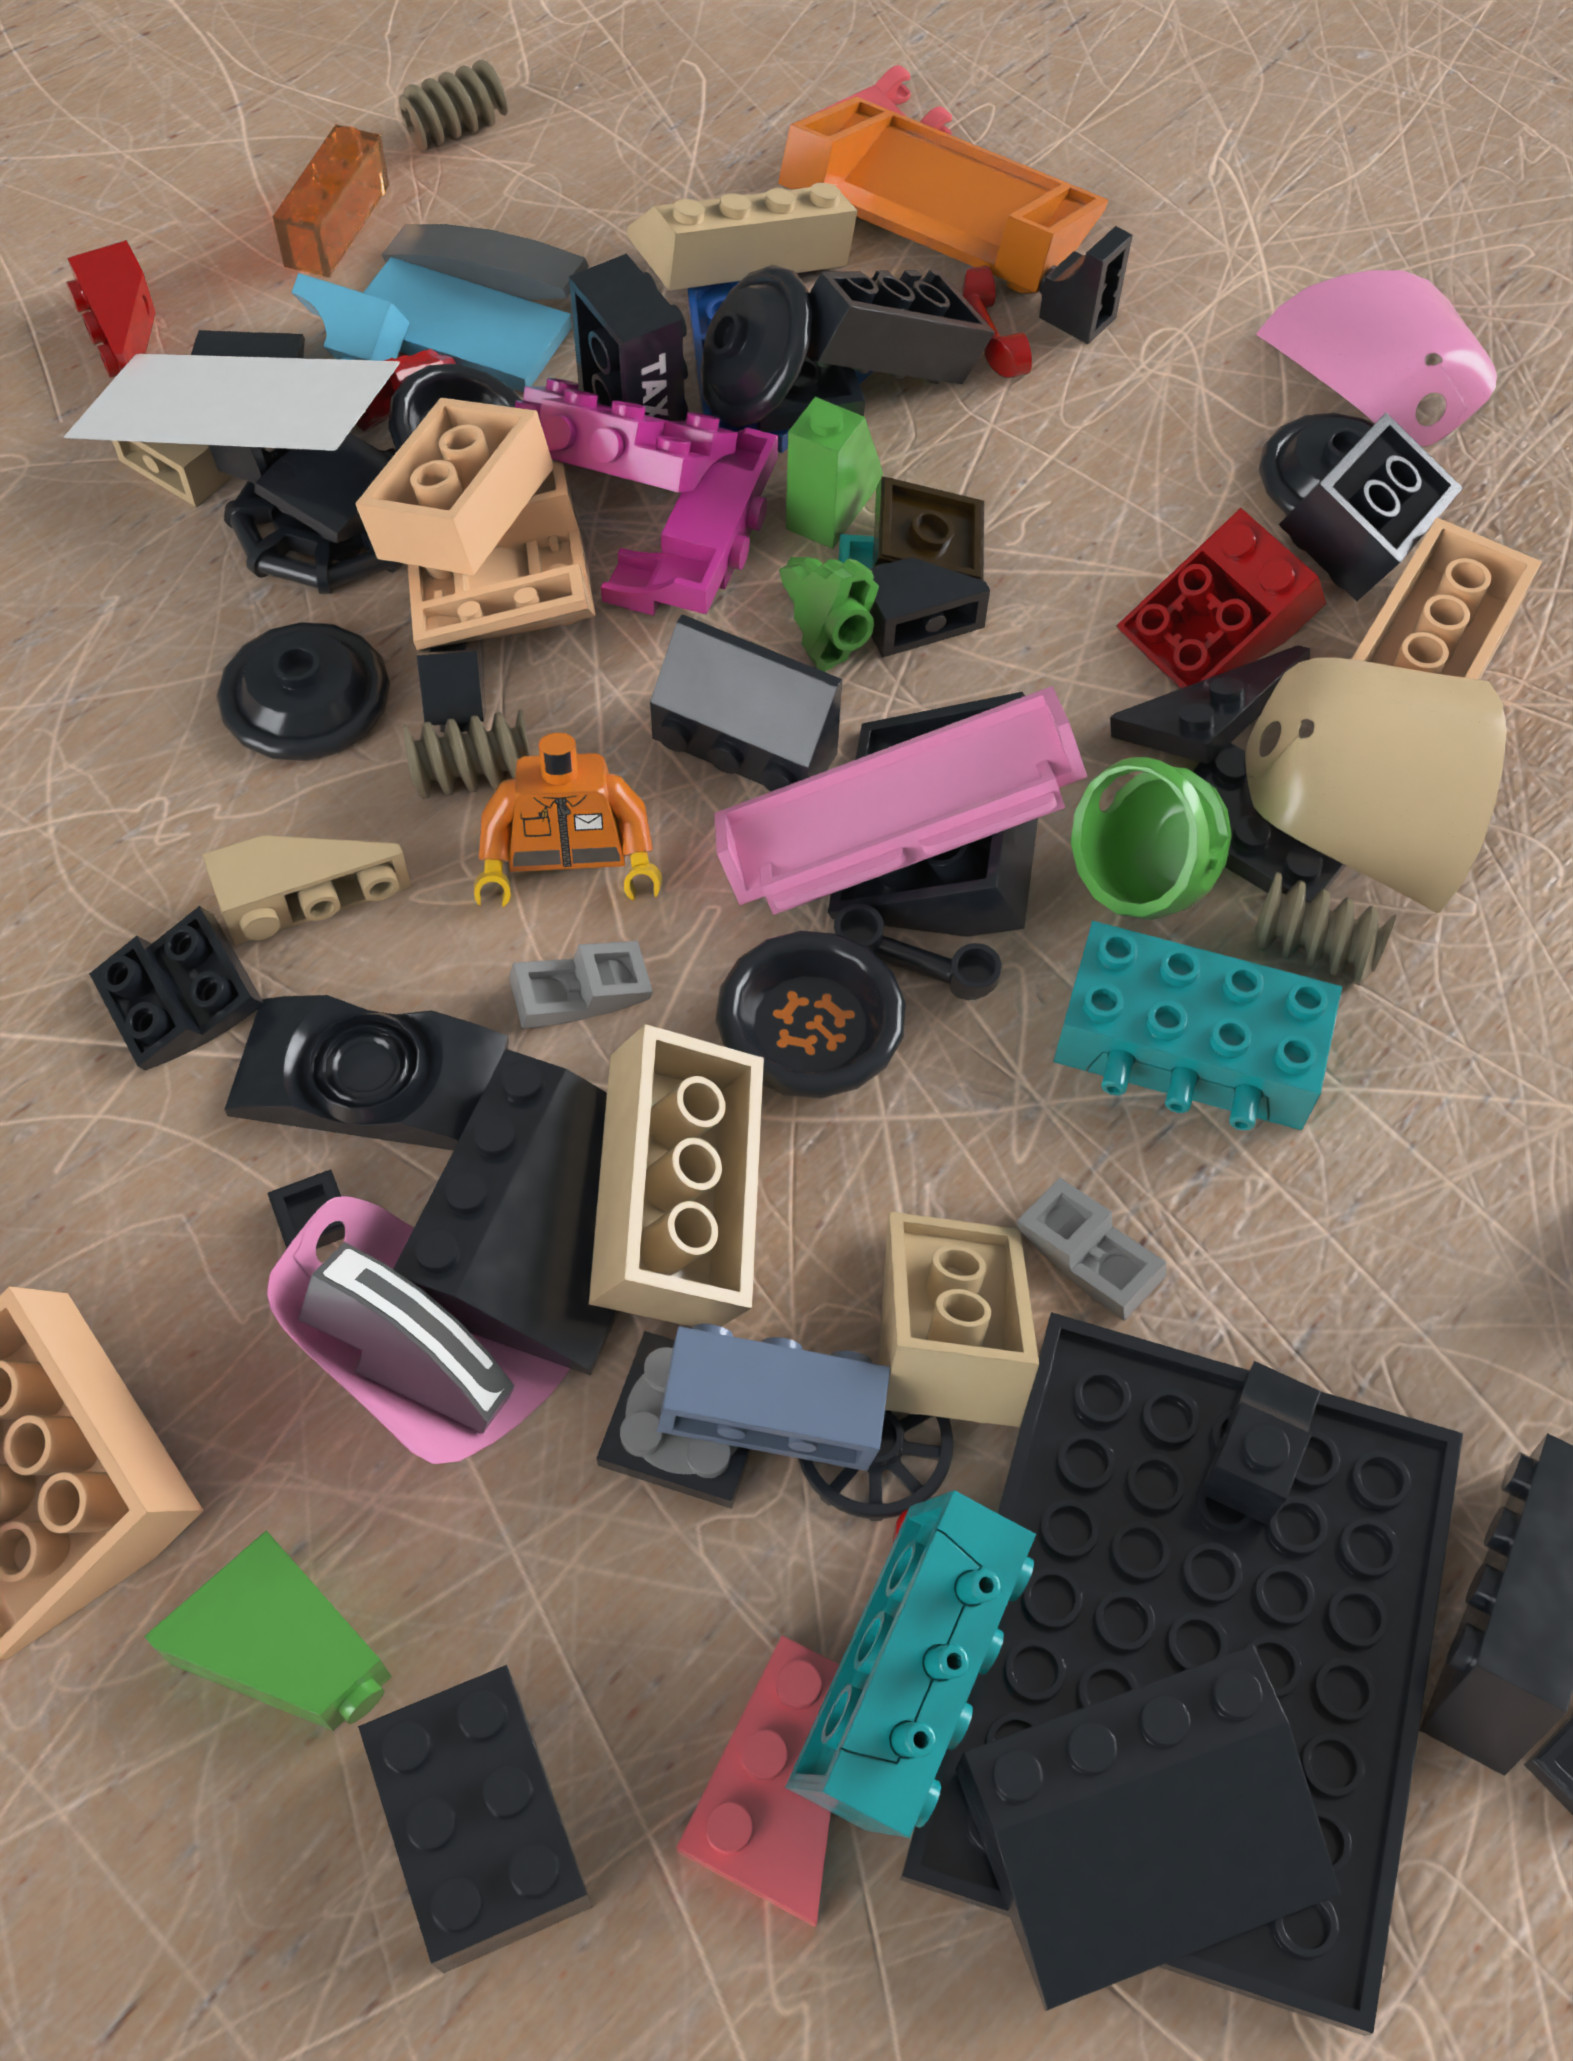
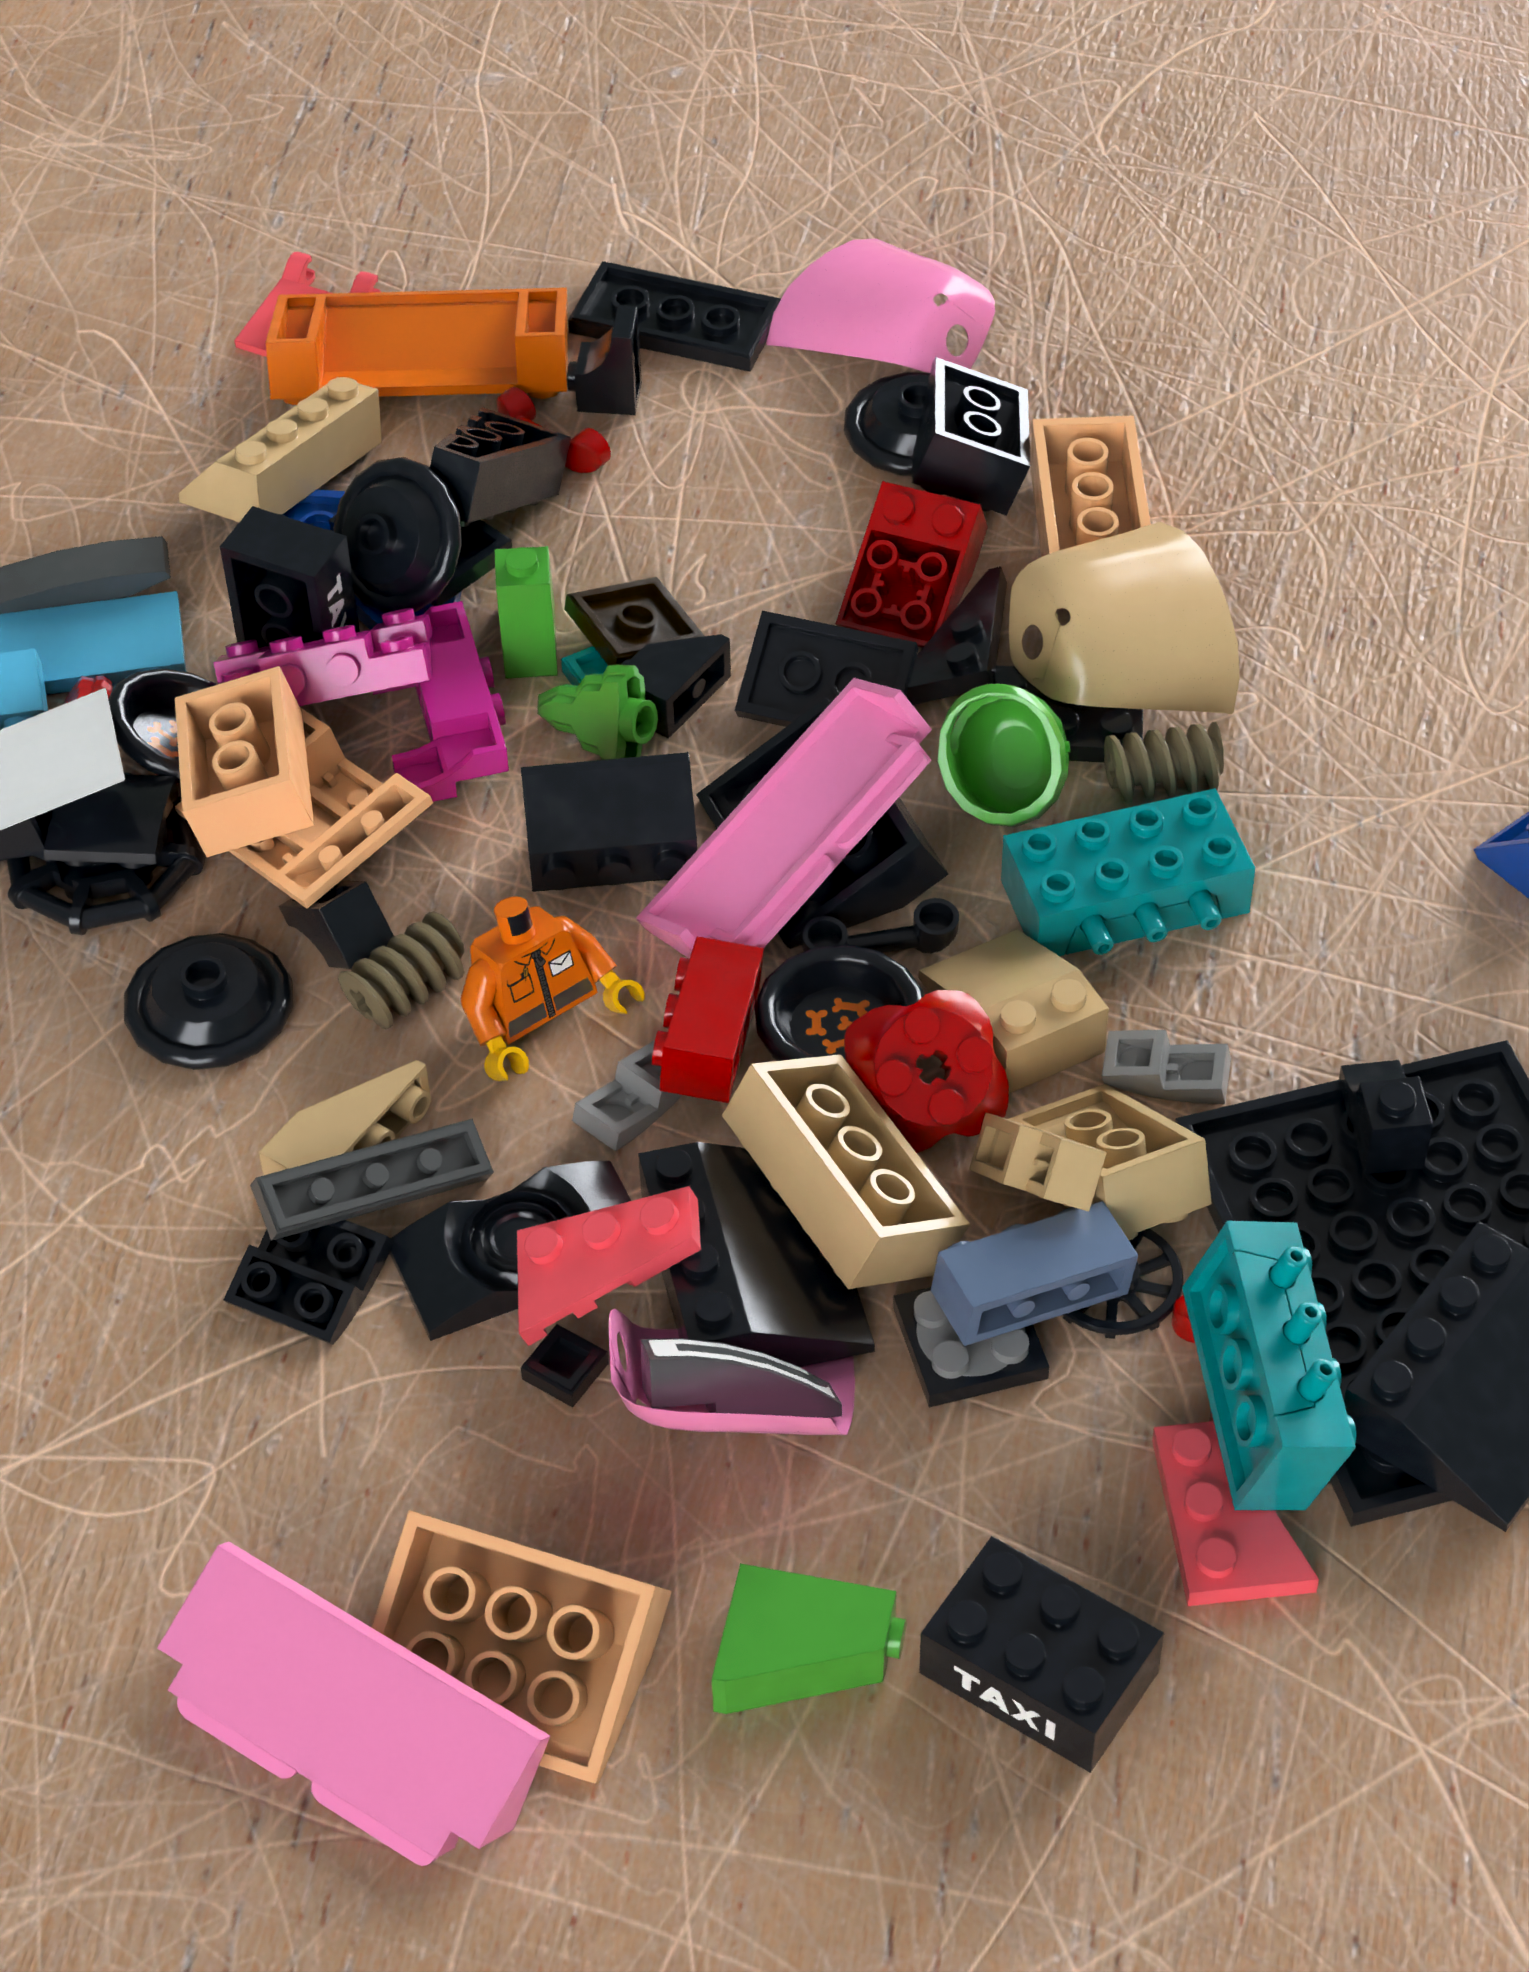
camera: 30 degrees left, 10 degrees down
none -> dark grey tile [250,1119,494,1241]
none -> coral wing [517,1186,701,1346]
none -> black tile [568,261,781,372]
none -> red brick [652,936,764,1103]
none -> black plate [735,611,919,727]
none -> red brick [844,990,1009,1153]
none -> tan slope [918,929,1109,1094]
none -> tan slope [969,1113,1107,1212]

